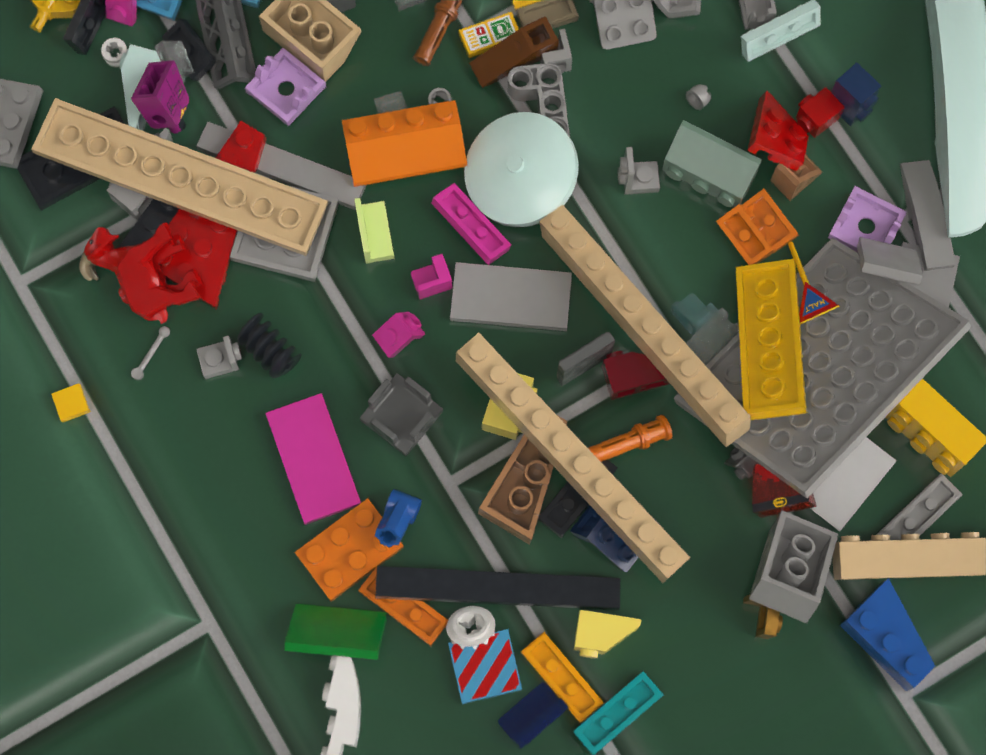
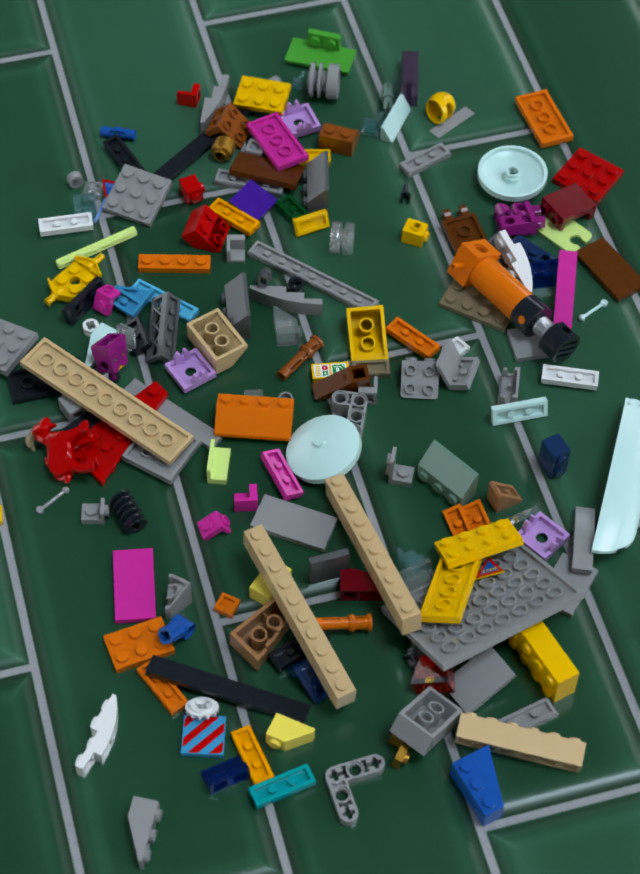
camera: 15 degrees right, 20 degrees down
green tile [285,604,387,660] -> none
dark grey panel [360,373,443,456] -> none
light grey hinge [686,84,711,110] -> none
red wing [748,91,809,171] -> none
red brick [796,87,845,138] -> none
light grey tile [857,237,923,285] -> none
none -> light grey slope [165,574,192,619]
none -> orange tile [213,592,241,619]
none -> light grey beam [325,754,385,827]
none -> yellow plate [434,518,524,569]
none -> clear tile [508,506,539,524]

